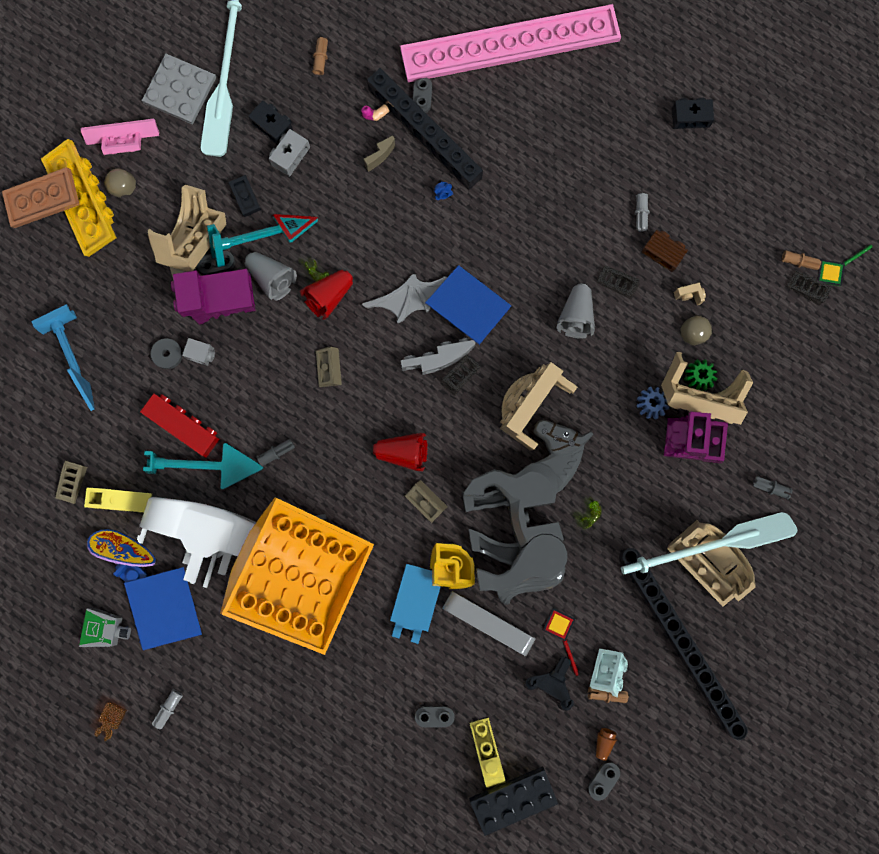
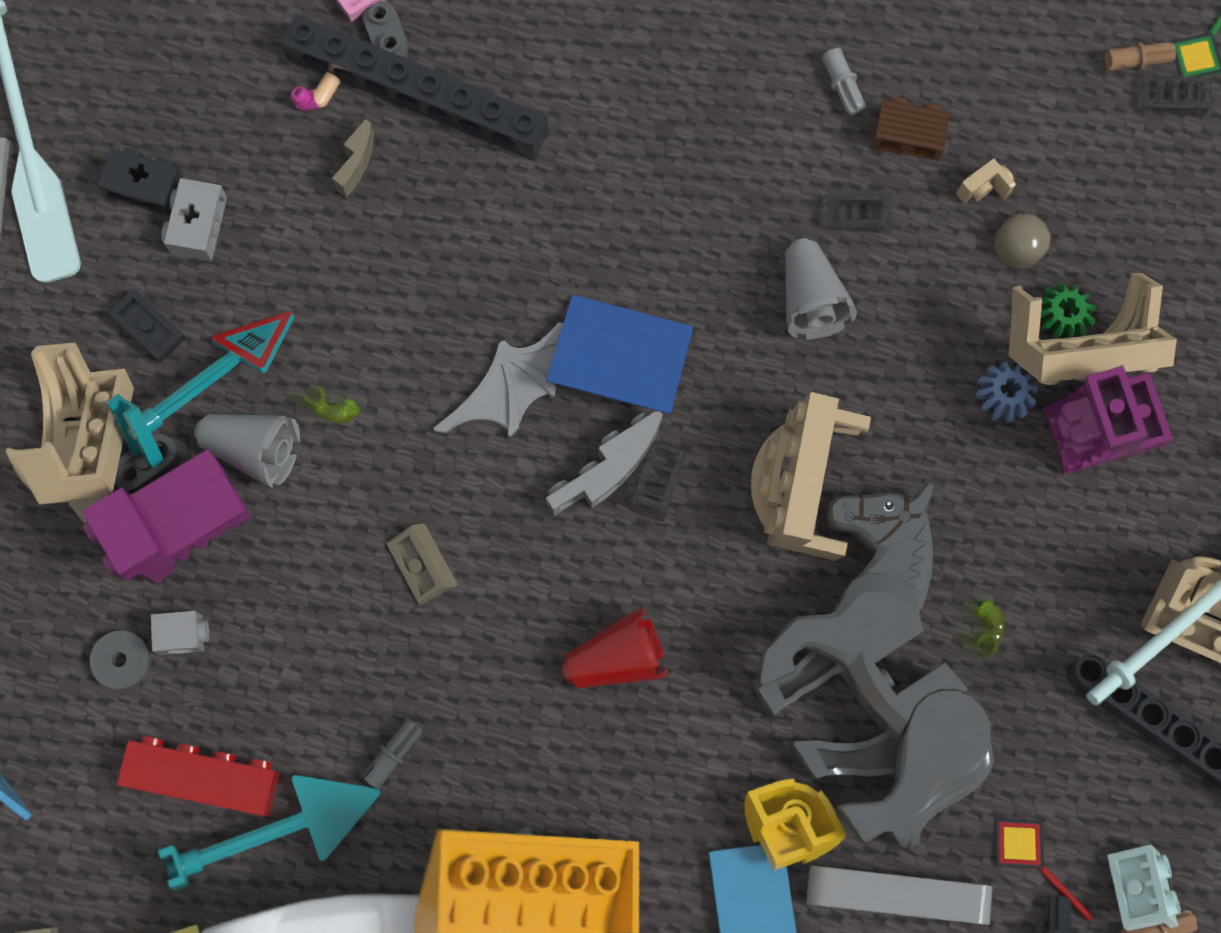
camera: 25 degrees left, 5 degrees down
red cone [300,270,353,320] -> none
medium nougat axle [312,37,328,75] -> none
dark tan slope [405,480,448,523] -> none
blue plate [434,182,453,200] -> none

